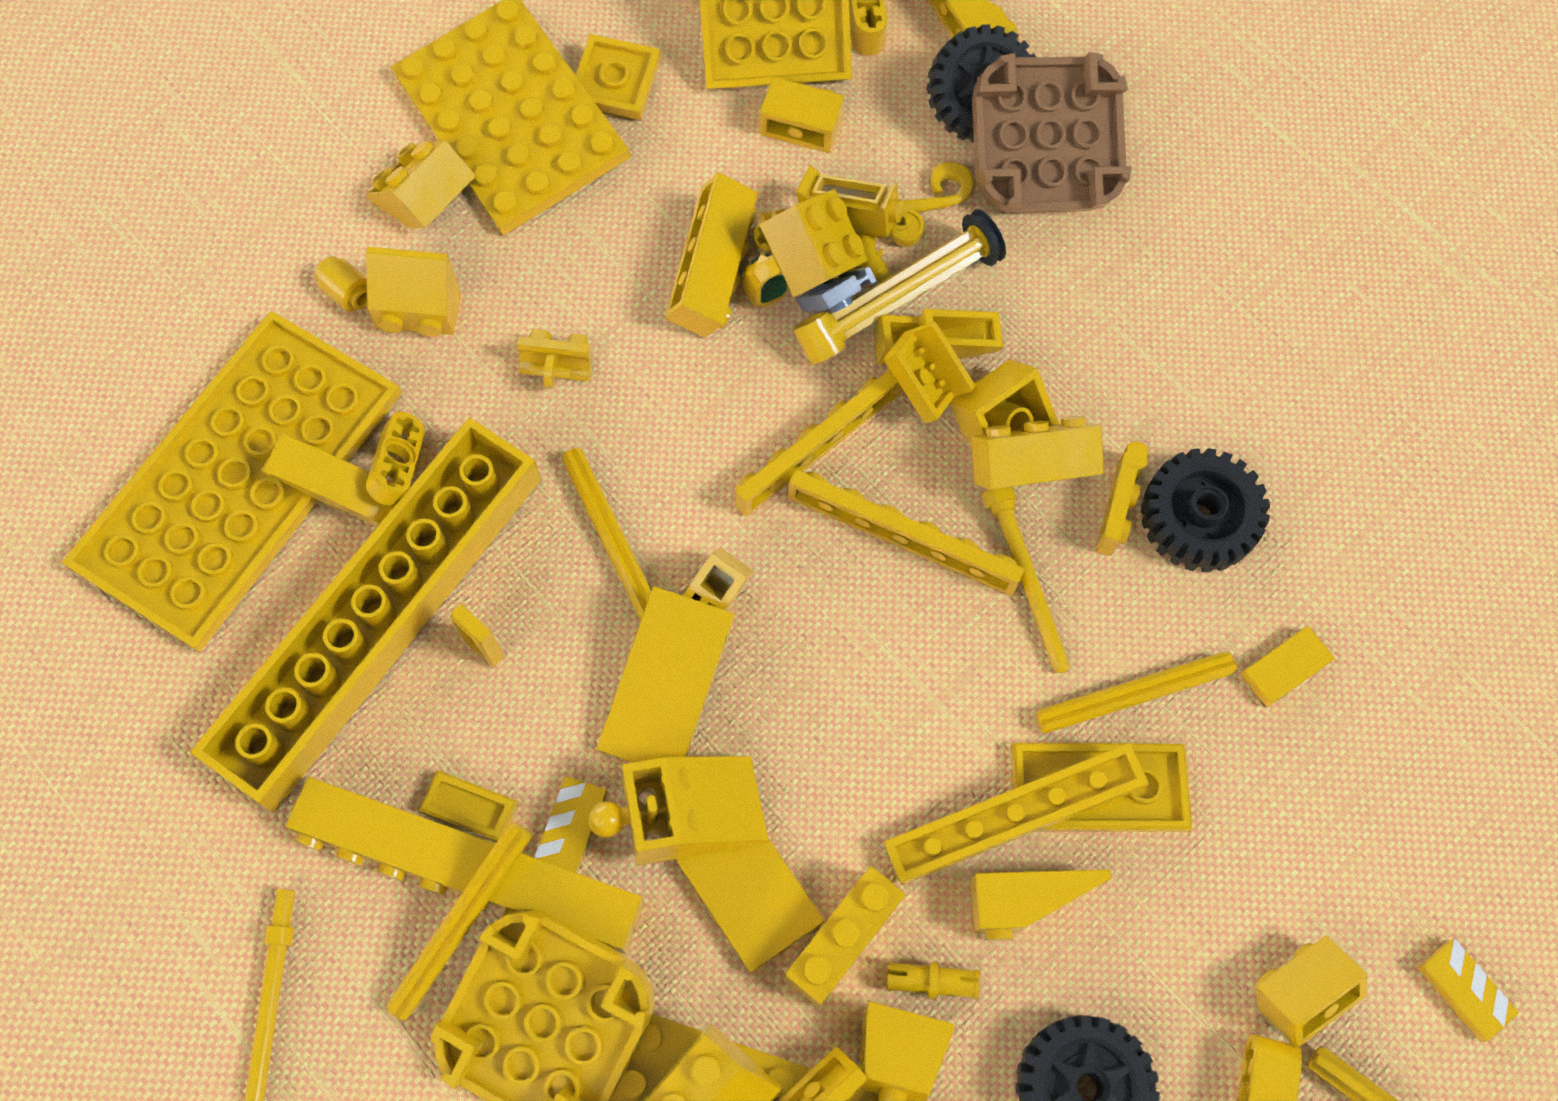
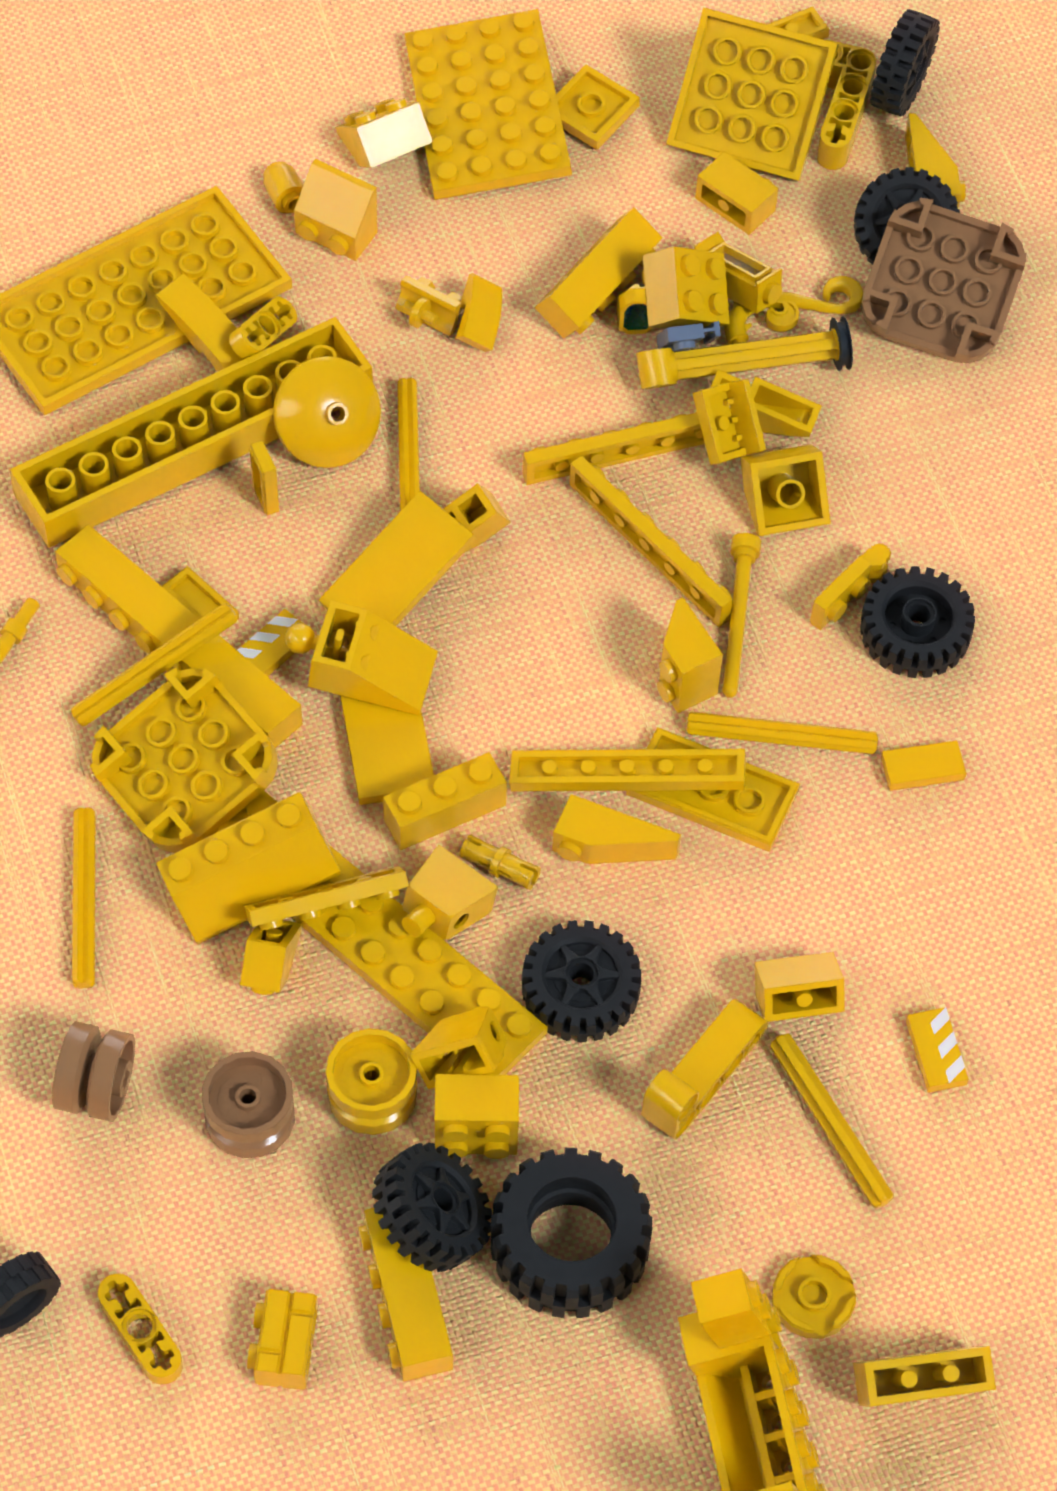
camera: 25 degrees right, 10 degrees down
yellow brick [971,416,1104,490] -> none
none -> yellow dish [273,356,381,468]
none -> yellow slope [456,273,502,352]
none -> yellow slope [657,597,723,713]

